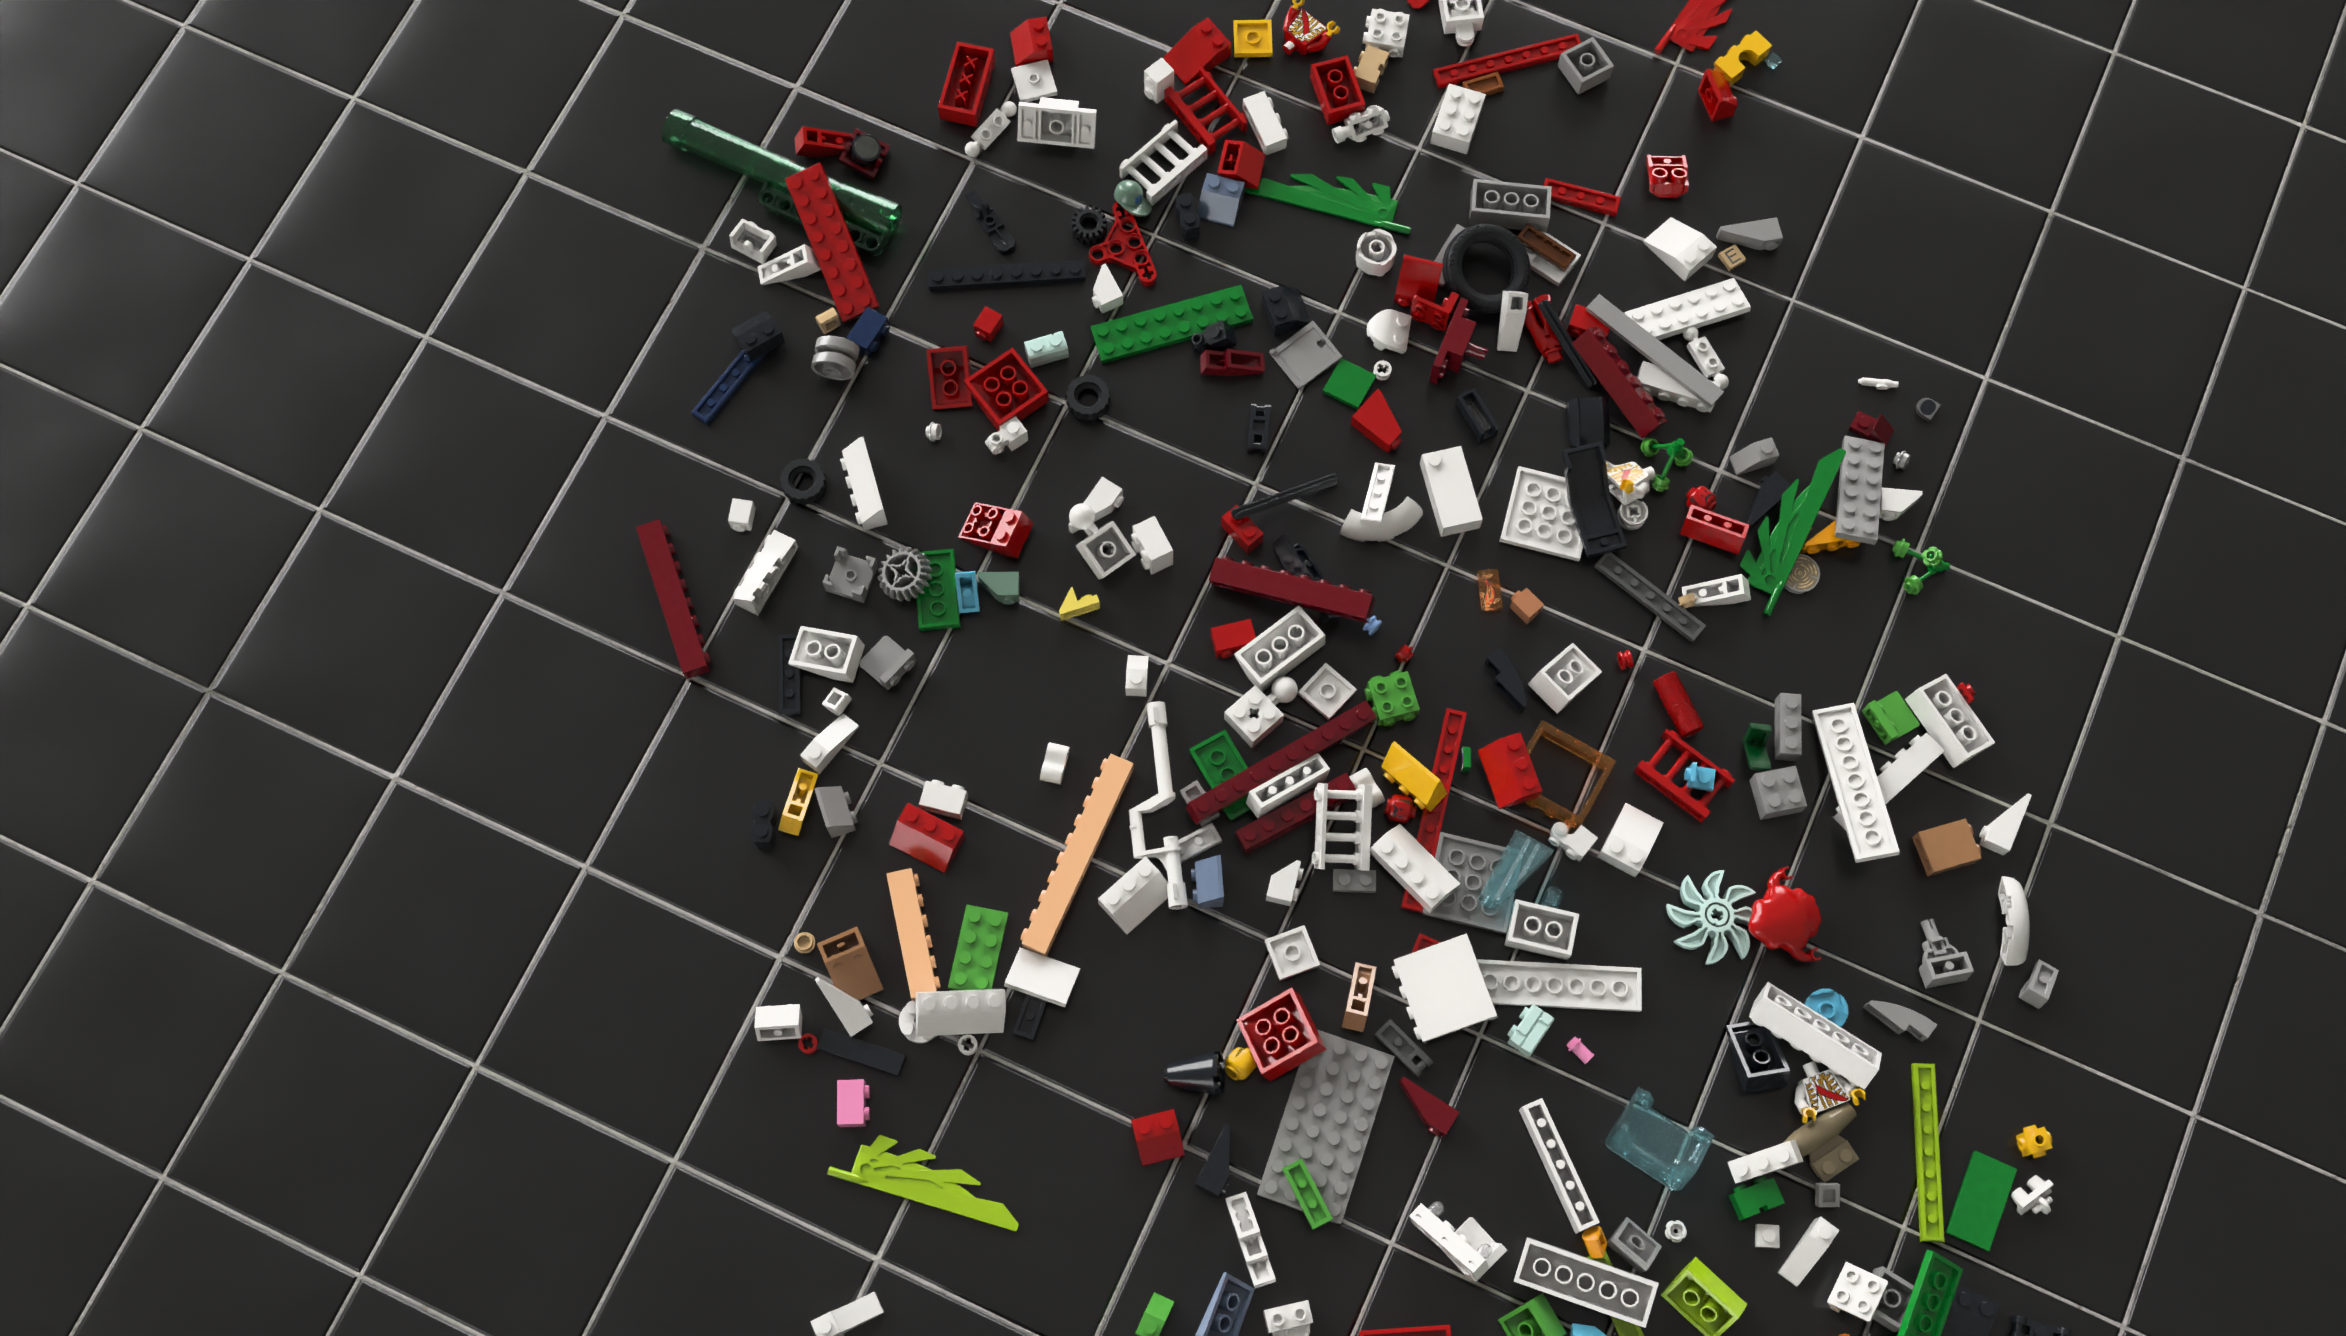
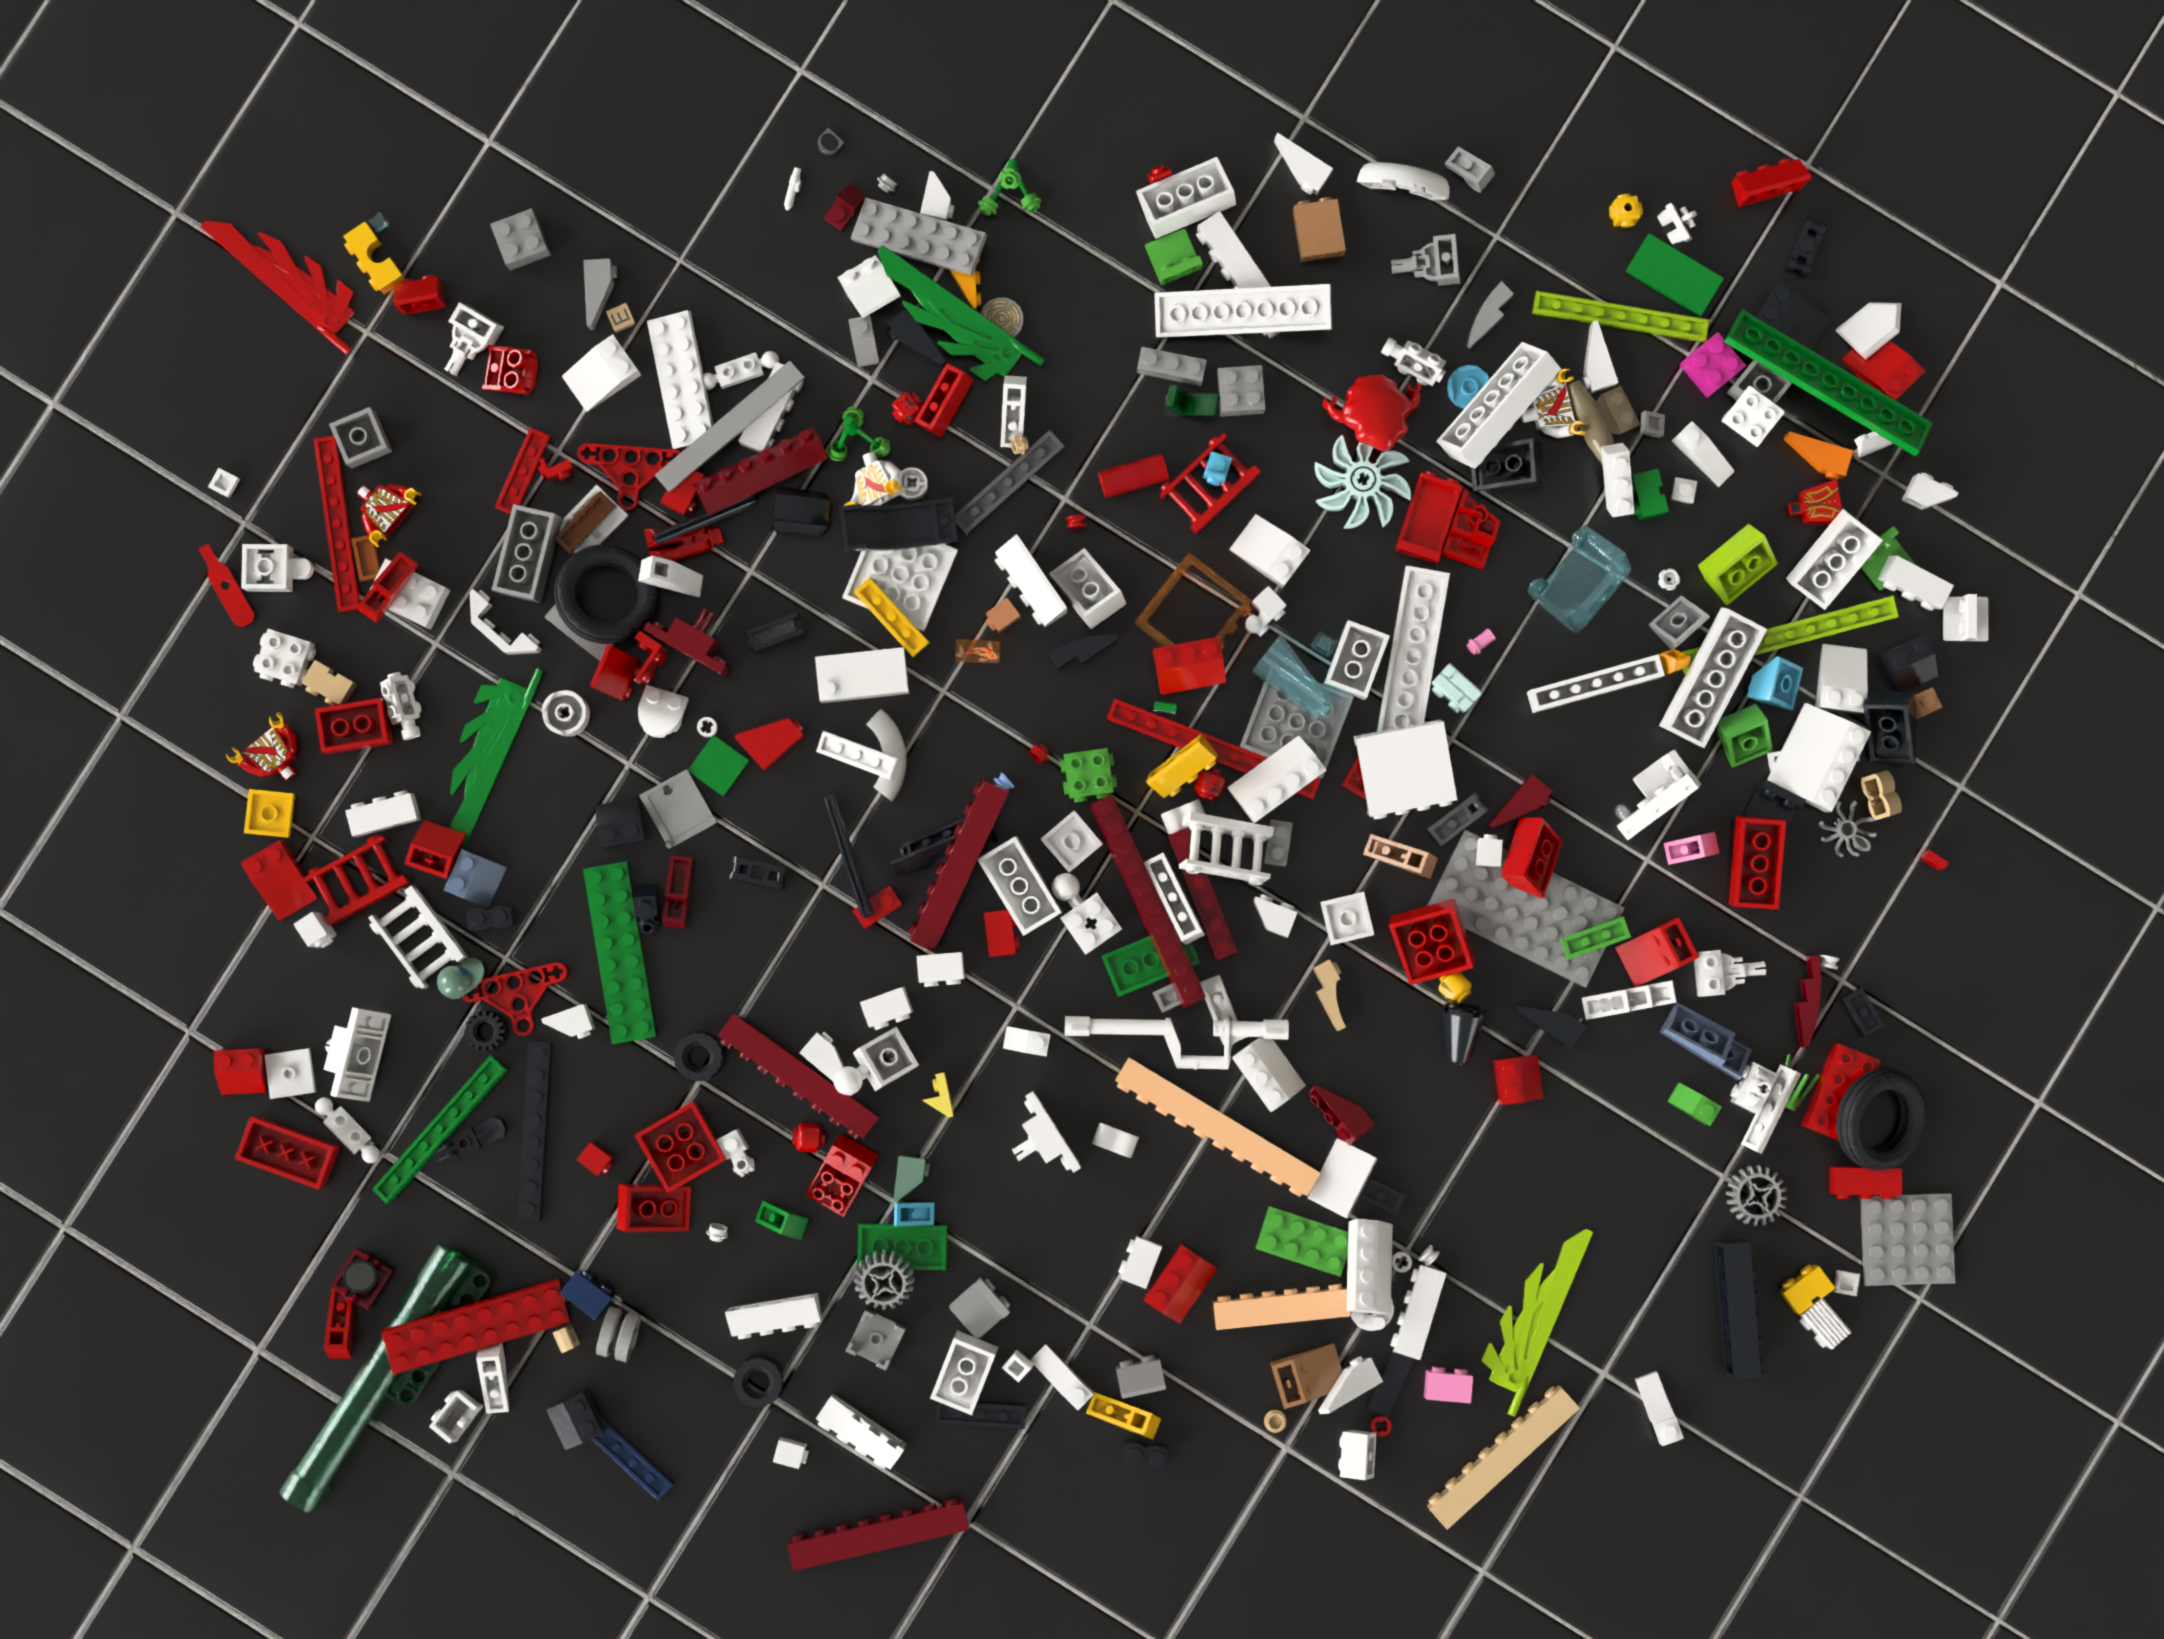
camera: 85 degrees left, 15 degrees up
light aqua brick [1024,331,1069,368] -> none
sand blue slope [1191,855,1224,908] -> none
none -> torso [357,484,421,547]
none -> red slope [358,552,418,623]
none -> green tile [372,1055,508,1205]
none -> white brick [444,302,504,376]
none -> white slope [470,589,542,655]
none -> light grey brick [490,208,551,271]
none -> red bracket [538,457,575,482]
none -> red beam [577,443,681,511]
none -> dark red brick [718,1013,880,1140]
none -> green slope [755,1201,809,1240]
none -> red head [792,1123,826,1153]
none -> white slope [838,255,900,318]
none -> yellow tile [854,577,929,658]
none -> white brick [917,952,965,987]
none -> white slope [995,534,1067,628]
none -> white brick [1012,1090,1081,1173]
none -> dark red slope [1308,1085,1375,1146]
none -> tan slope [1313,959,1346,1031]
none -> white brick [1381,337,1446,386]
none -> white brick [1390,1265,1447,1360]
none -> red panel [1395,471,1463,564]
none -> white bush [1418,1245,1440,1267]
none -> tan brick [1427,1385,1580,1530]
none -> red slope [1441,489,1501,570]
none -> white brick [1476,834,1503,867]
none -> red slope [1501,818,1563,898]
none -> white slope [1582,320,1618,394]
none -> slope [1615,917,1699,987]
none -> bright pink slope [1664,832,1720,865]
none -> dark pink brick [1679,332,1746,398]
none -> red slope [1731,158,1812,207]

